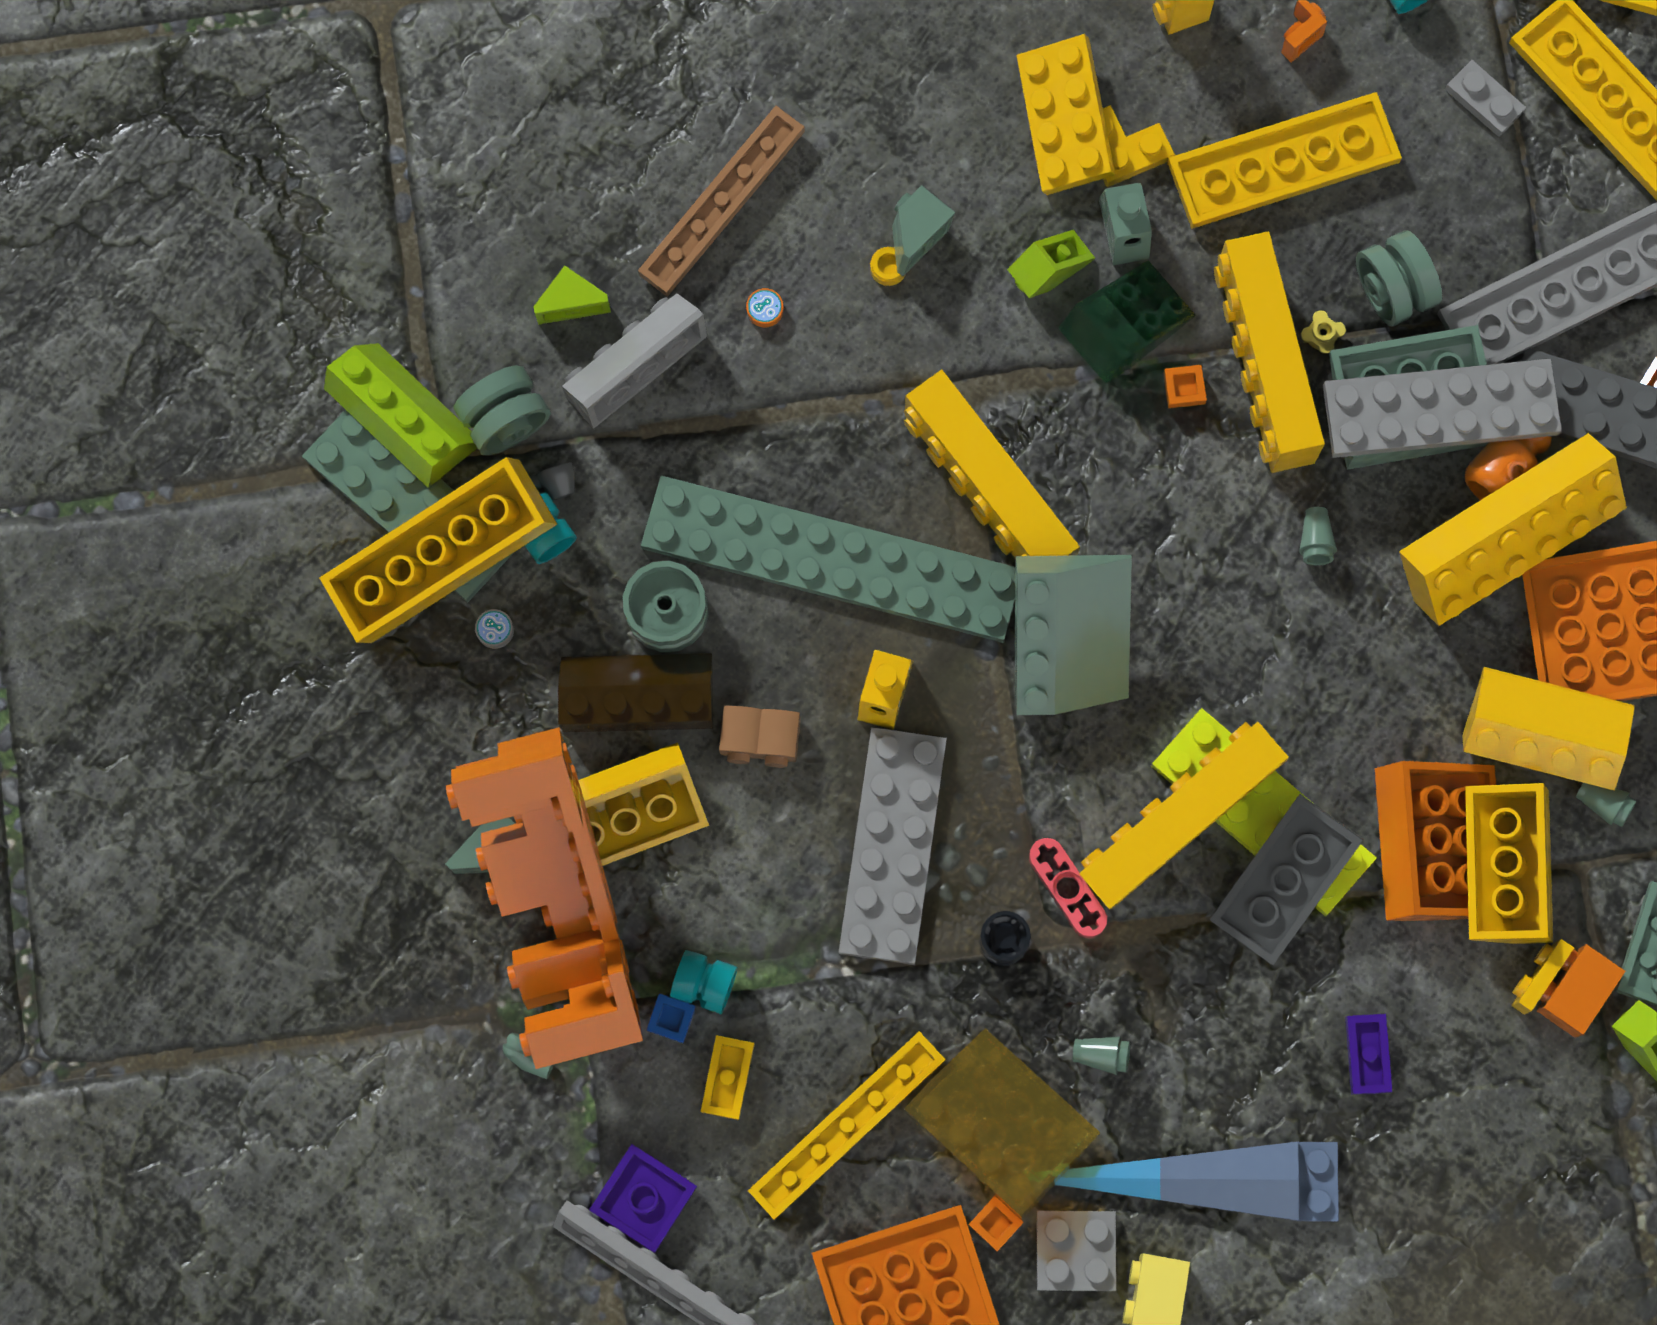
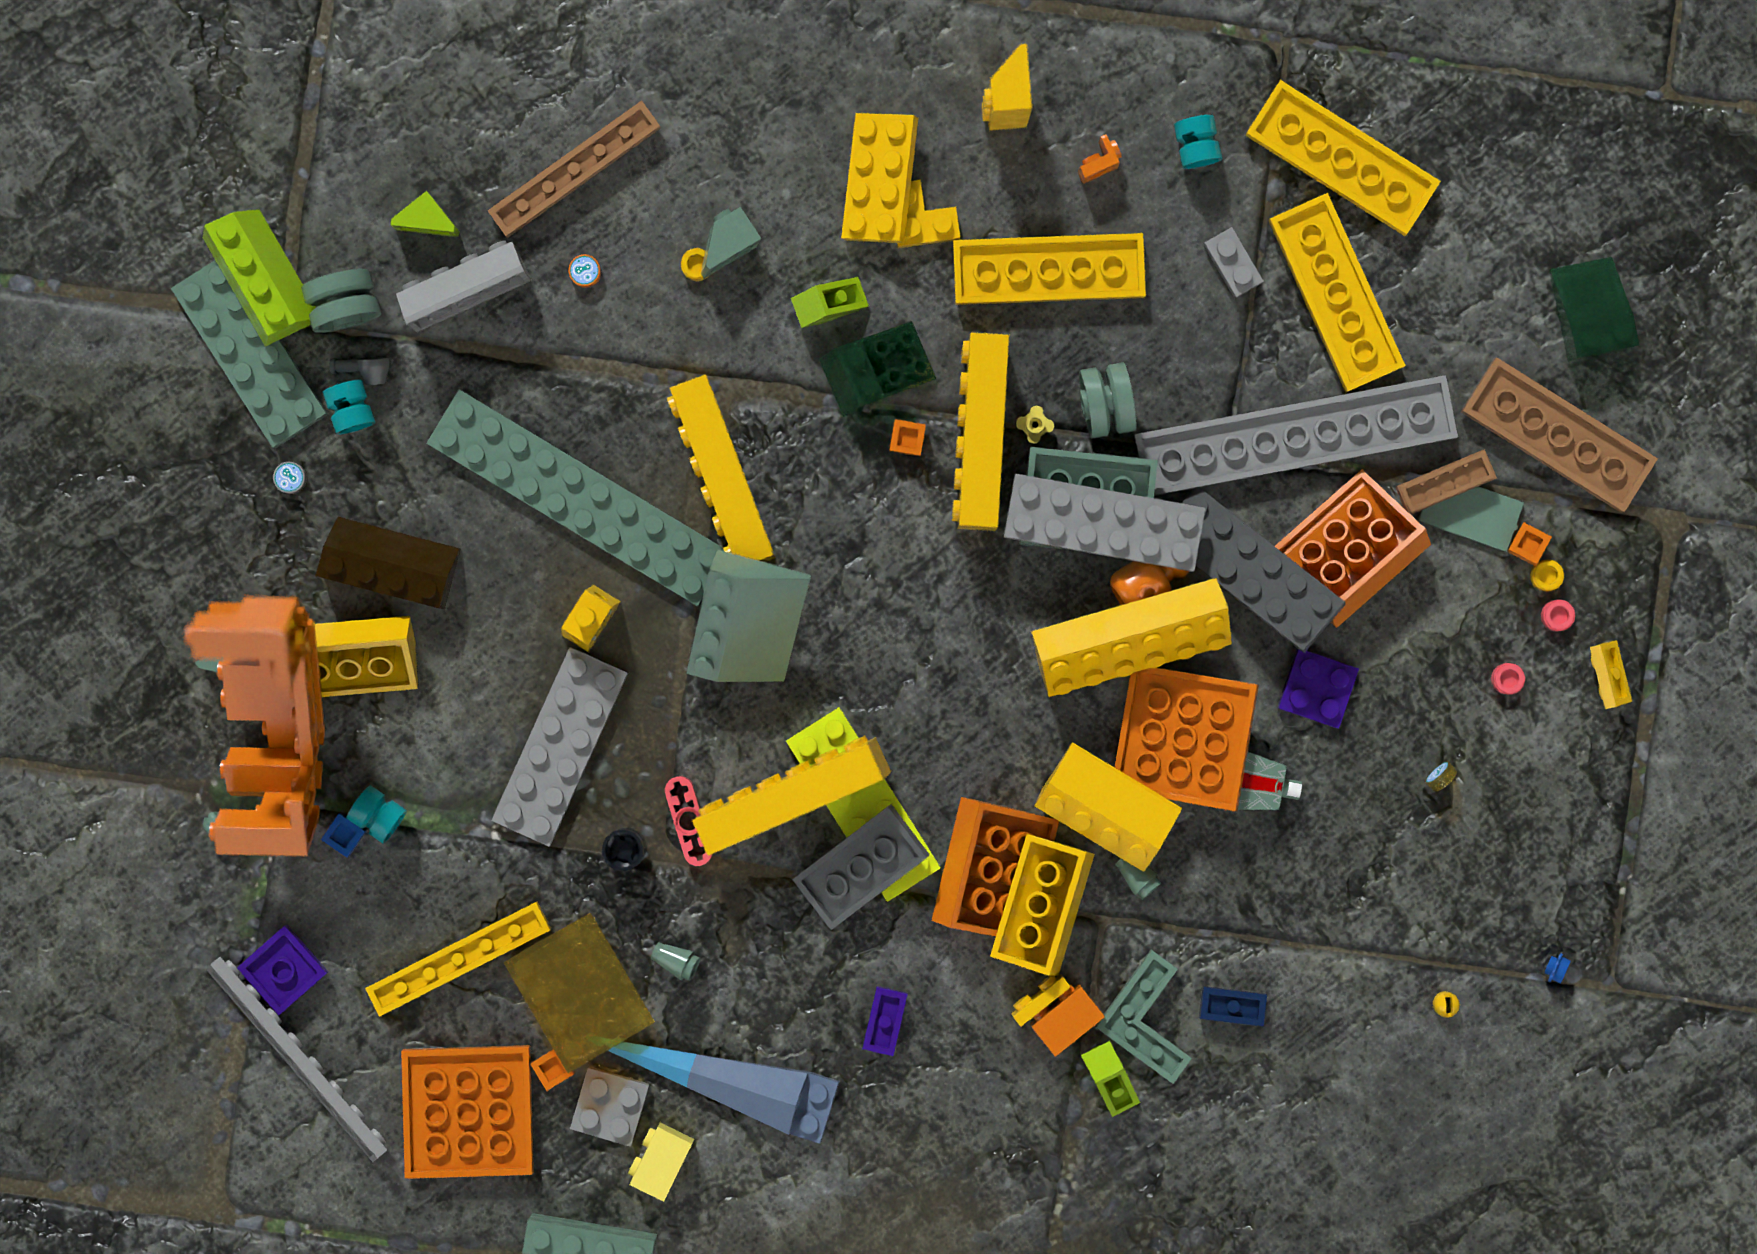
camera: 10 degrees right, 10 degrees up
yellow brick [319,457,557,643] -> none
sand green wheel [623,561,708,653] -> none
yellow plate [700,1035,755,1120] -> none
medium nougat brick [719,706,801,768] -> none
sand green torso [1099,183,1152,266] -> none
sand green cone [1299,507,1337,565] -> none

